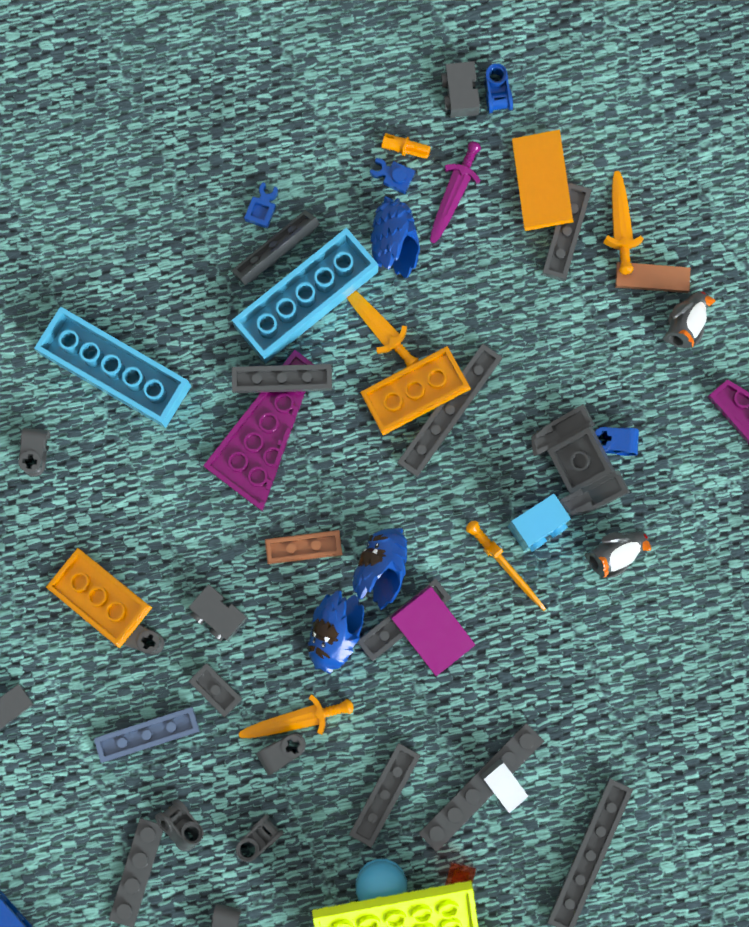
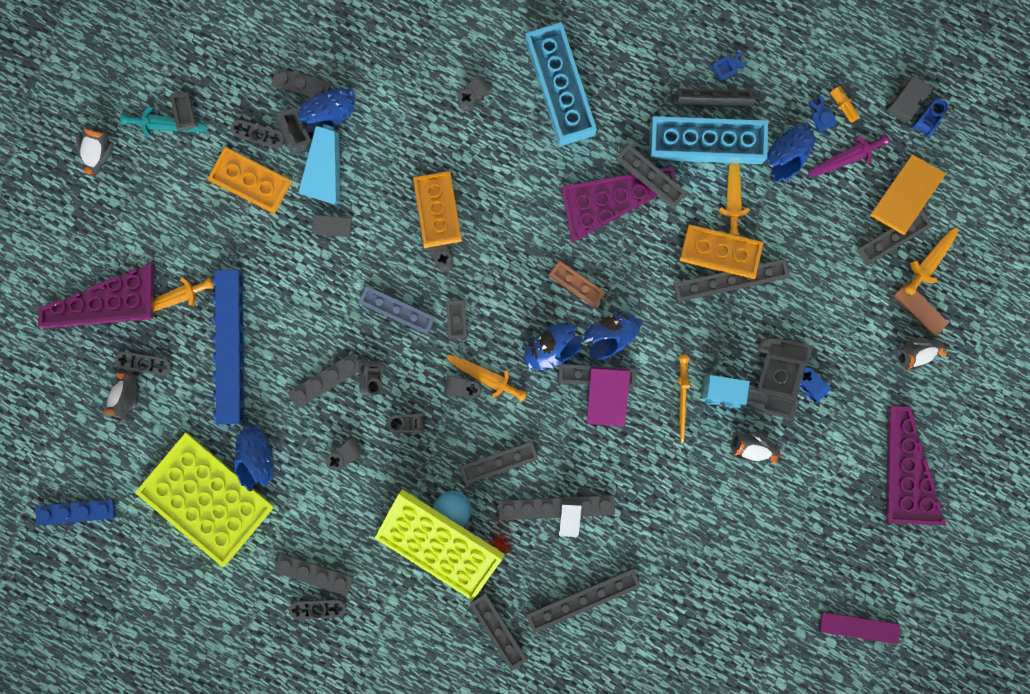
camera: 45 degrees right, 5 degrees up
dark grey brick [189,584,248,641] -> none

